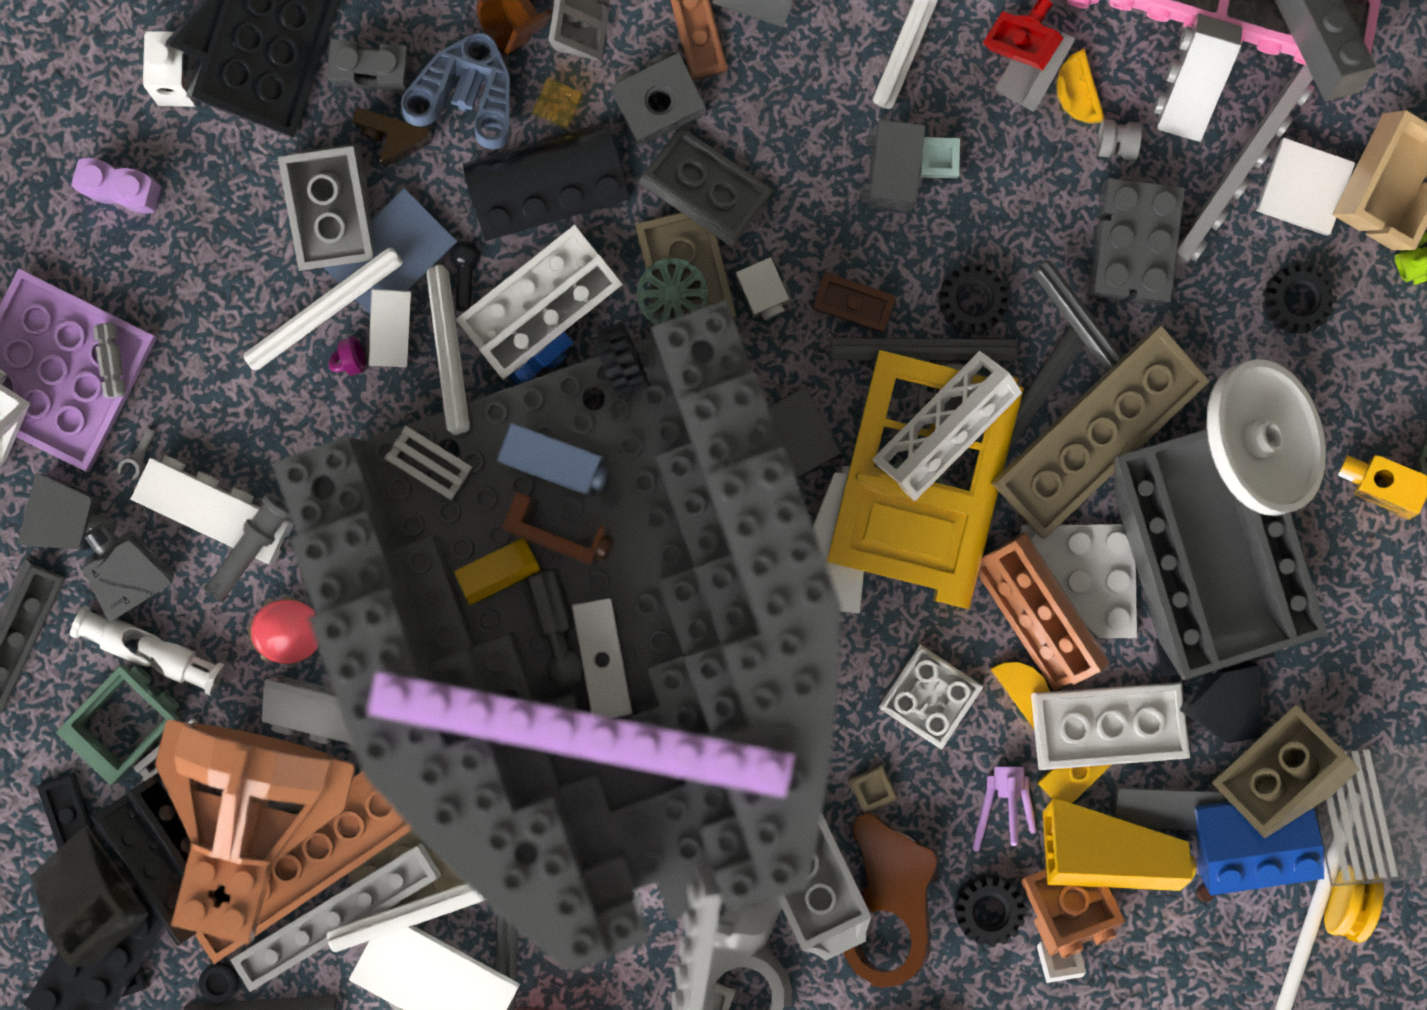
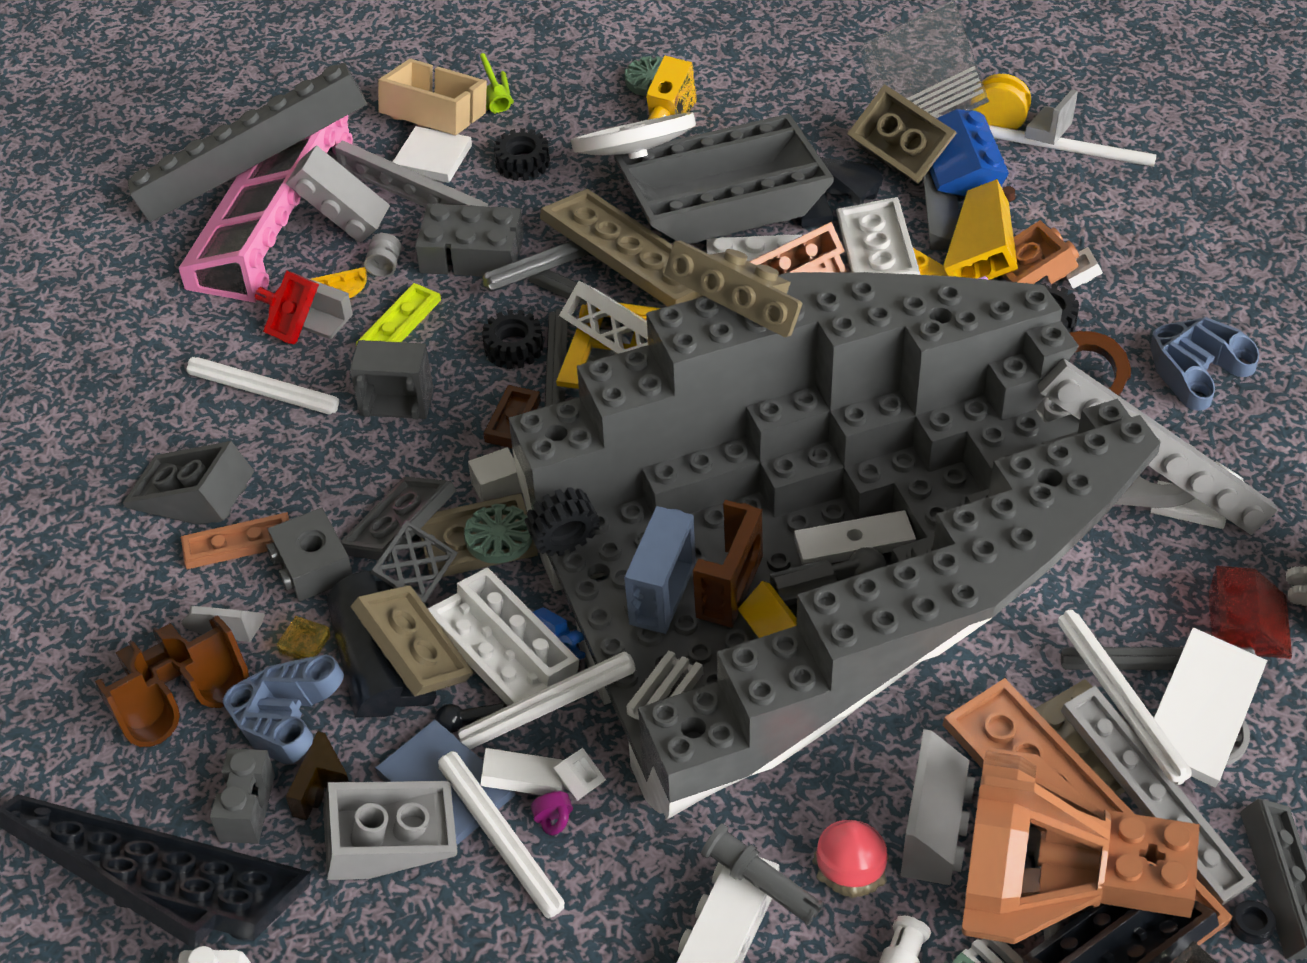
camera: 90 degrees left, 40 degrees down
lavender plate [367,672,794,798] -> none
none -> dark tan plate [350,585,474,697]
none -> neon yellow tile [356,283,441,345]
none -> dark grey window [371,520,458,603]
none -> white plate [554,748,606,801]
none -> dark tan bracket [664,240,802,337]
none -> light grey panel [1025,90,1078,145]

